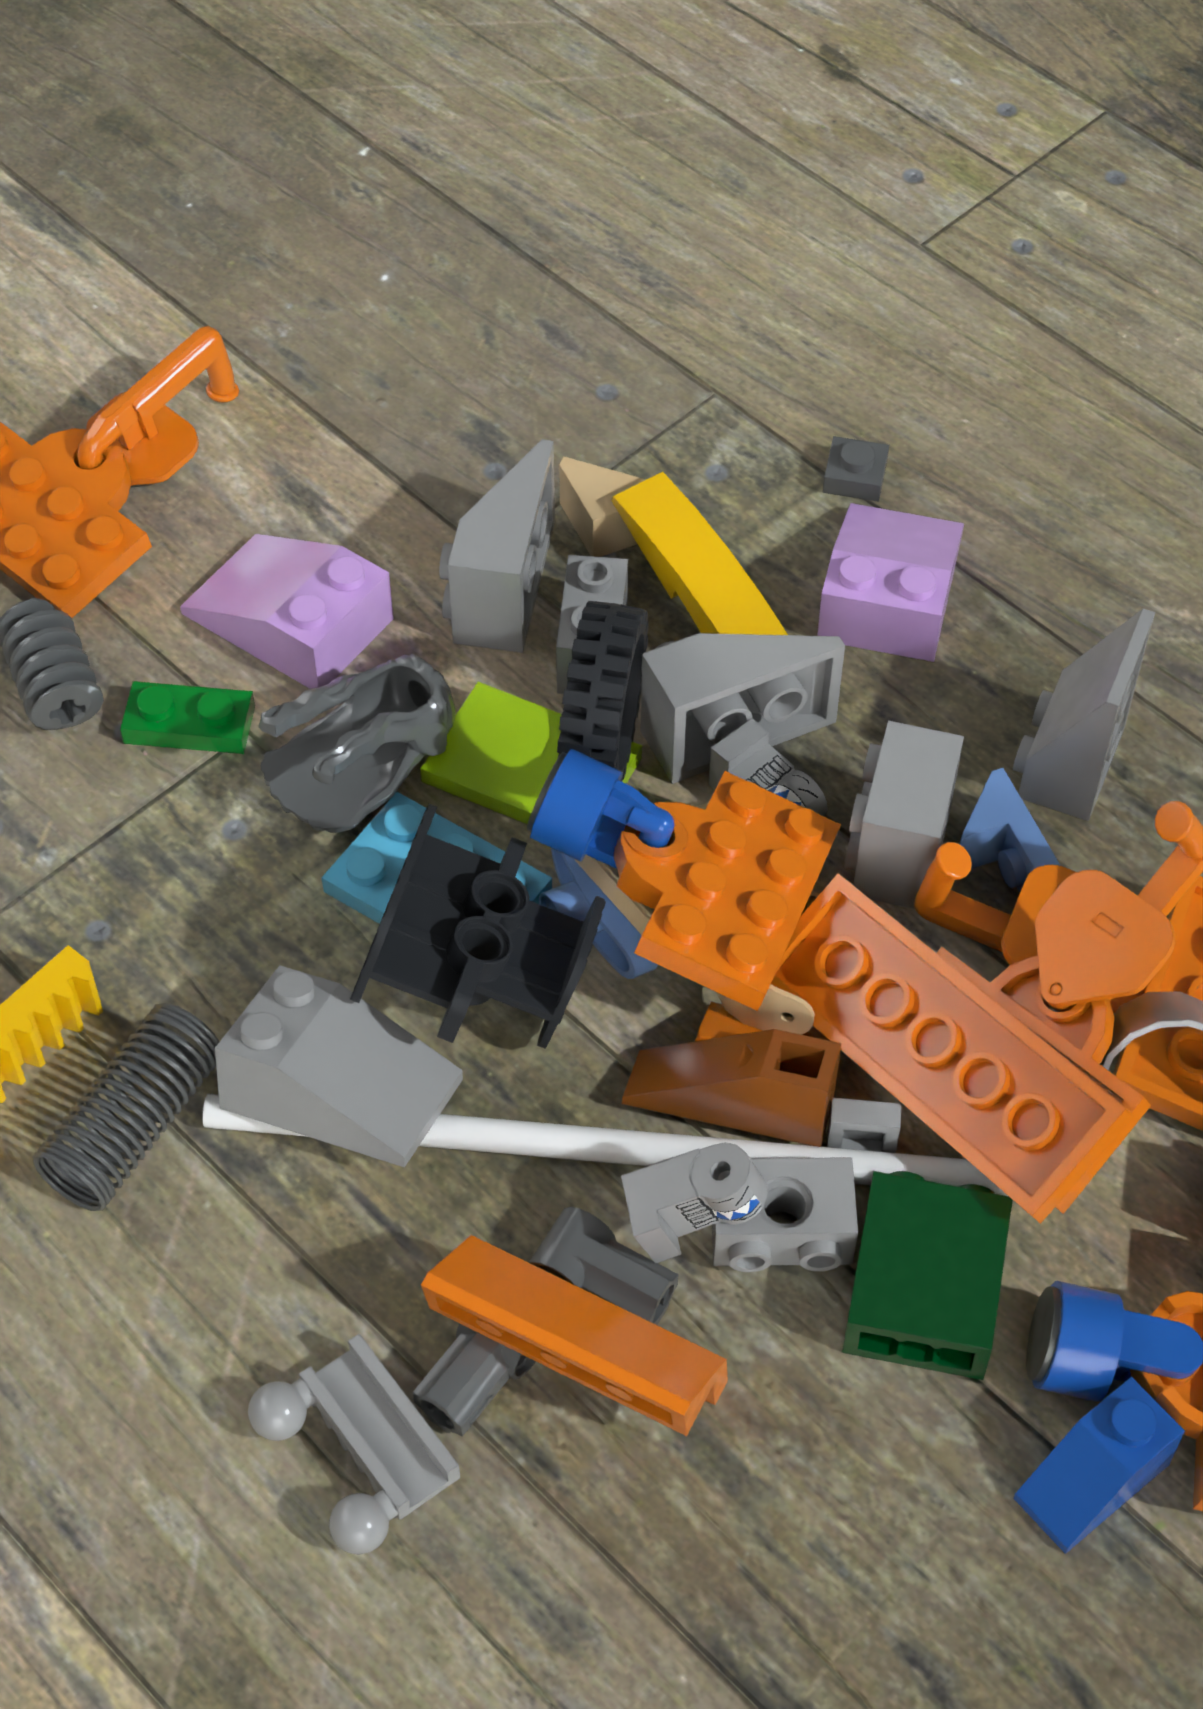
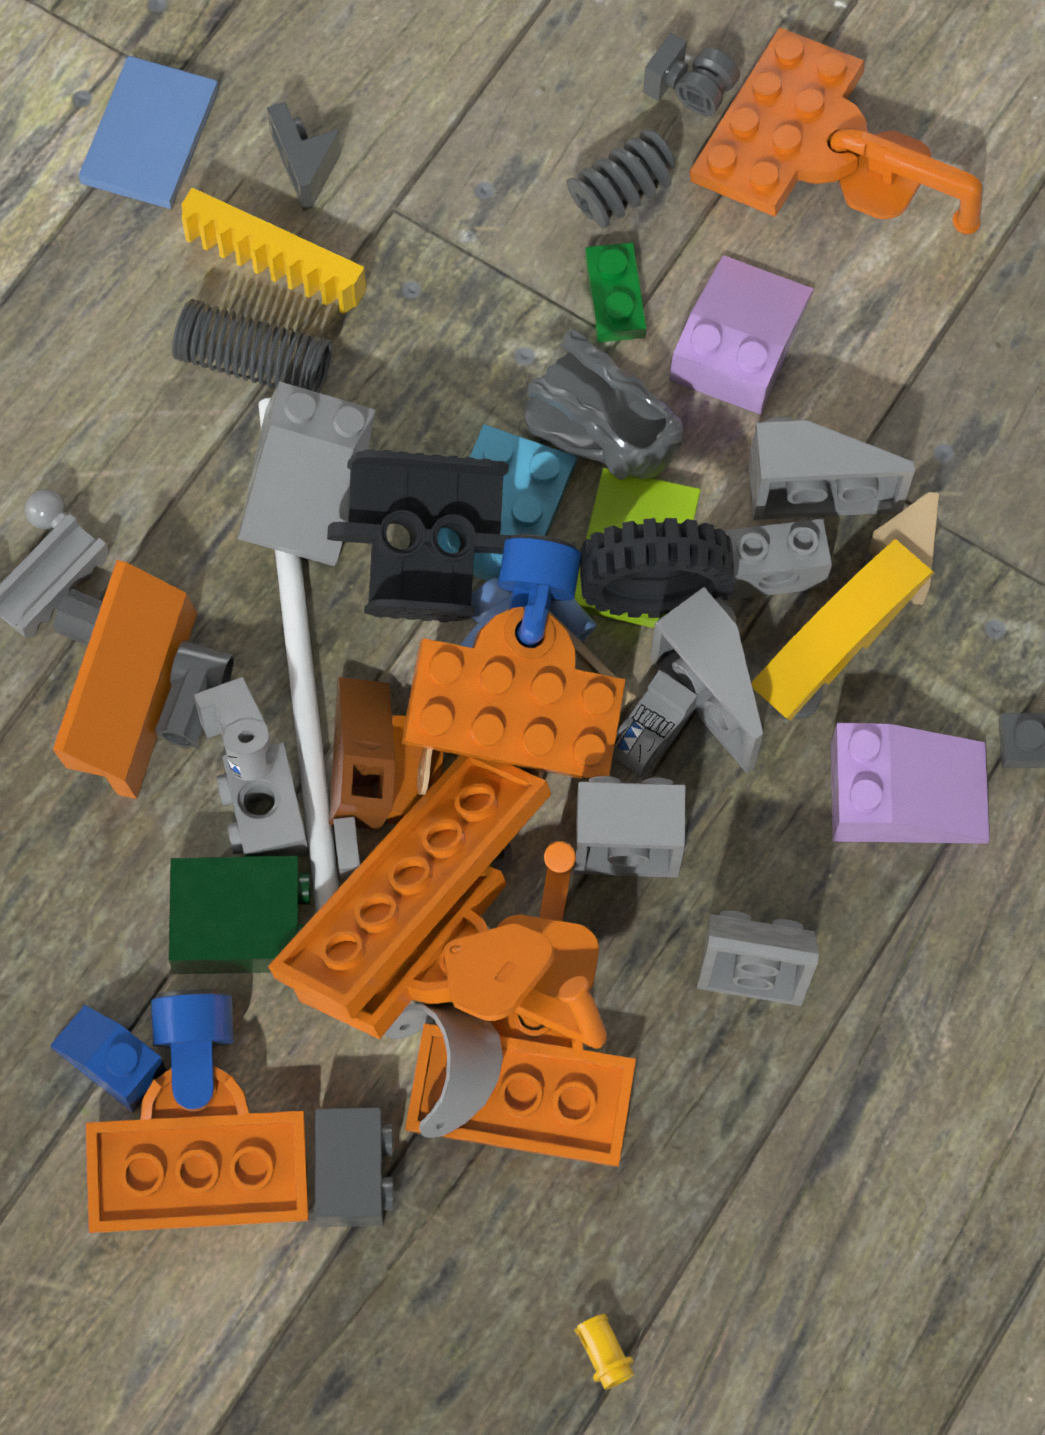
camera: 75 degrees right, 15 degrees up
medium blue slope [960,768,1060,893] -> none

